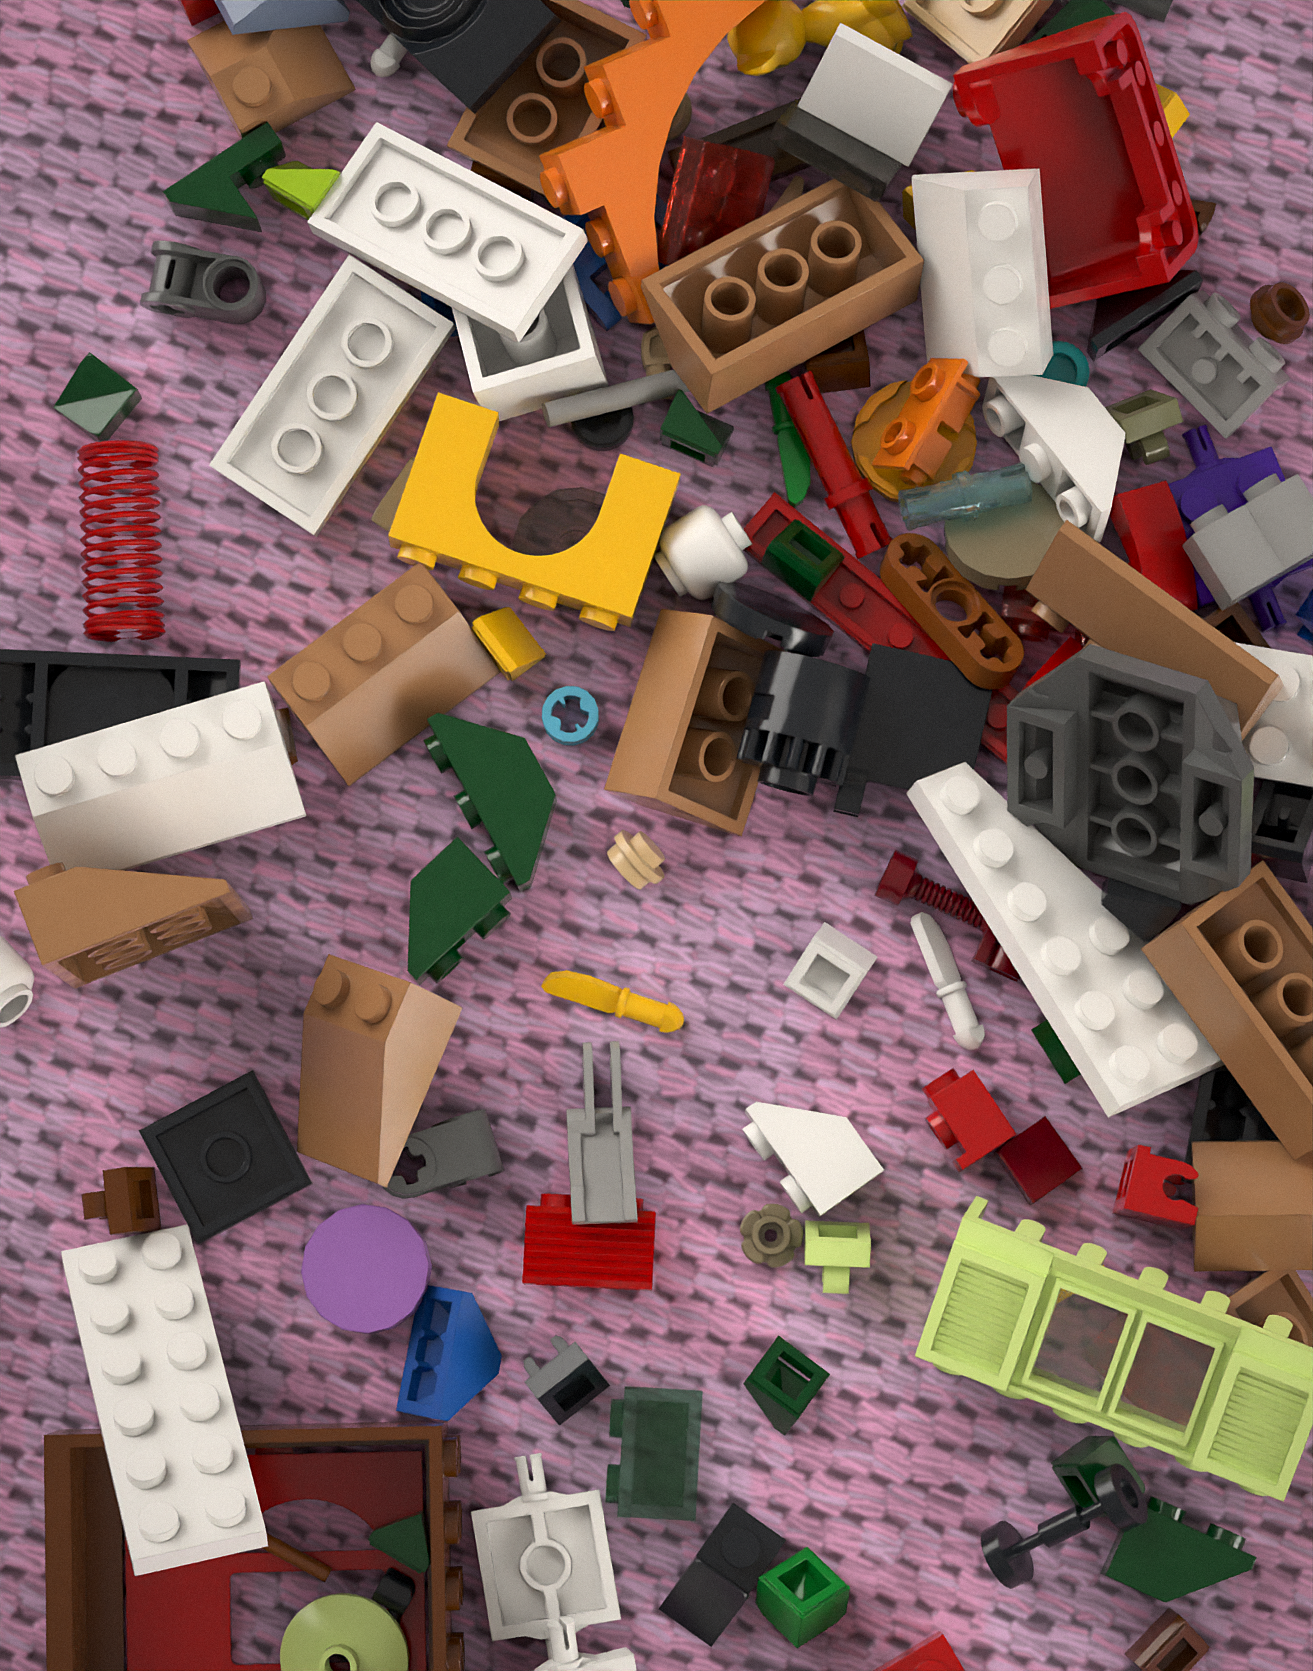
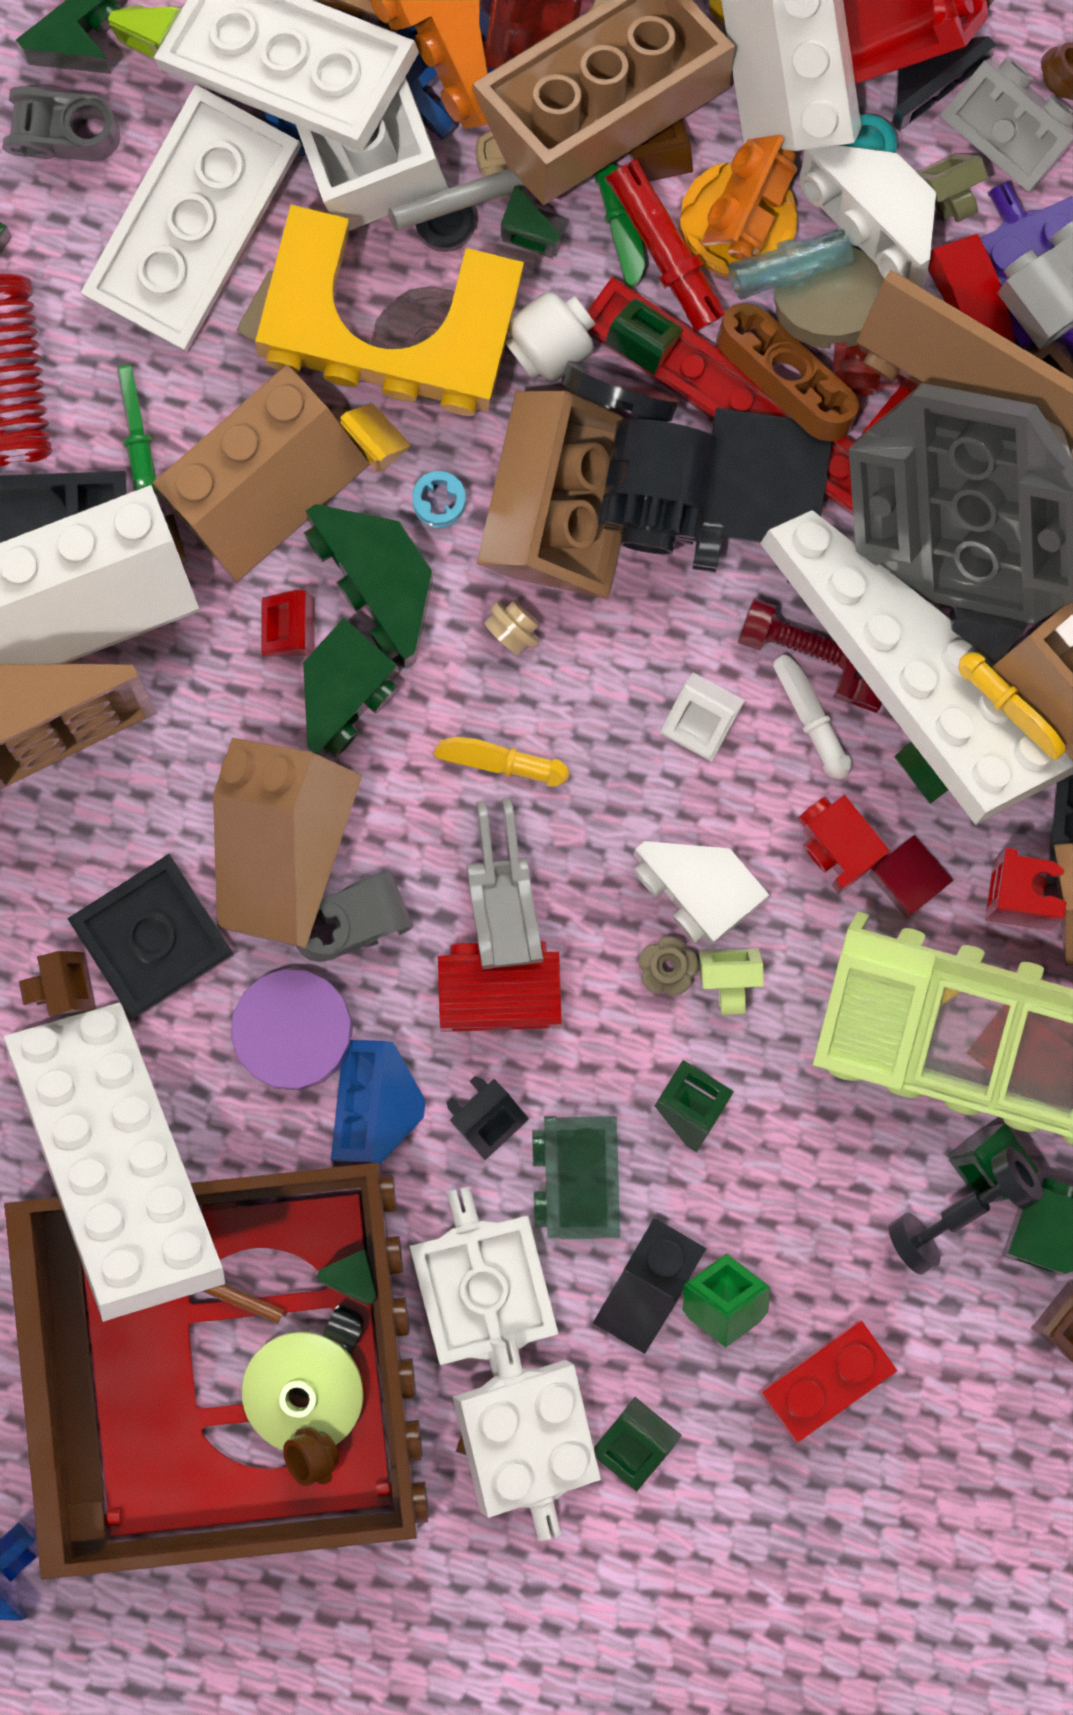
camera: 10 degrees left, 0 degrees up
none -> green piece [117,364,157,495]
none -> red slope [261,589,315,656]
none -> yellow piece [958,653,1066,760]

